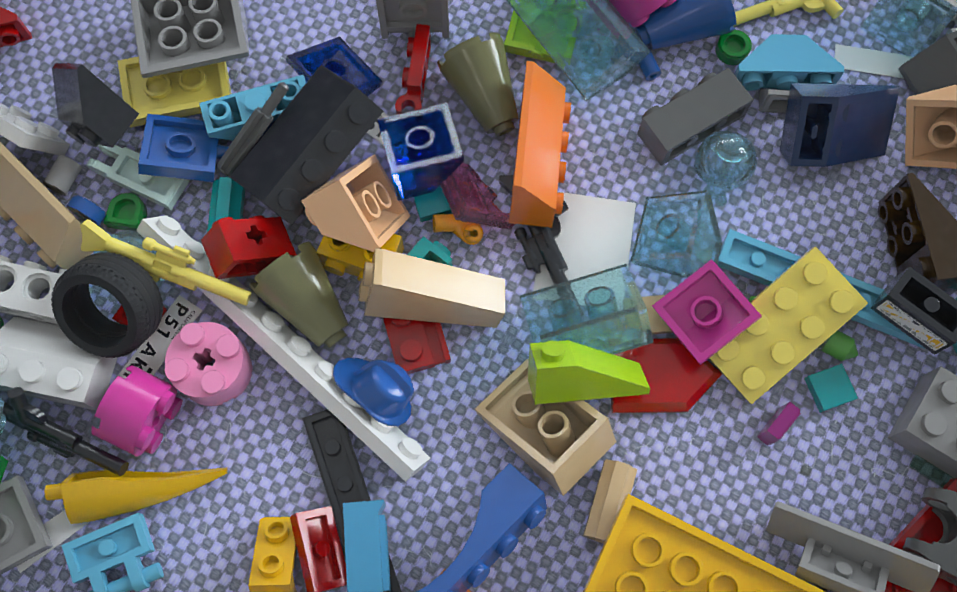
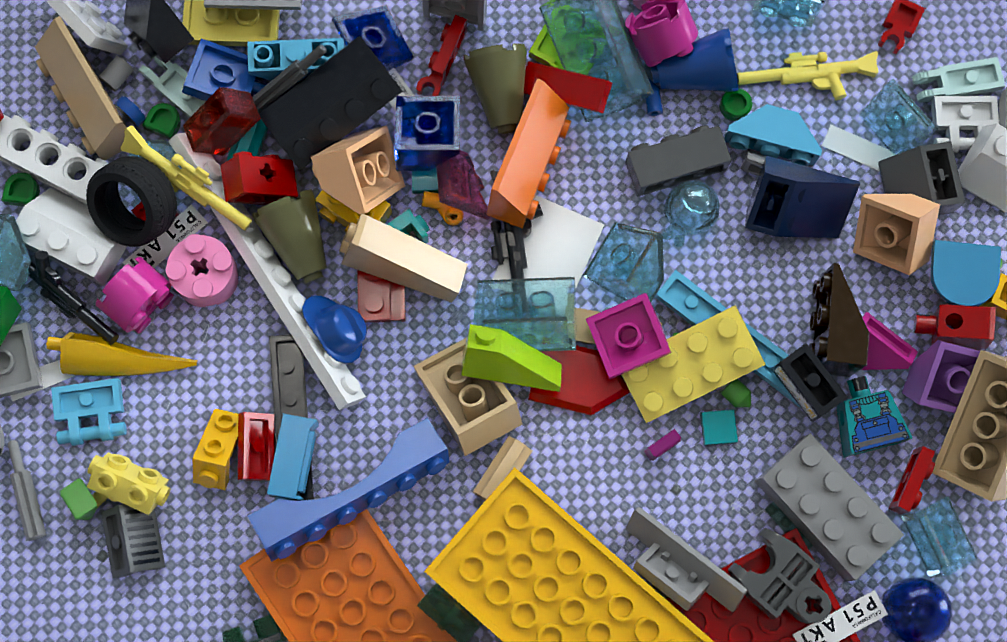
camera: 10 degrees right, 5 degrees up
none -> clear red brick [183,87,261,156]
none -> red tile [524,61,612,114]

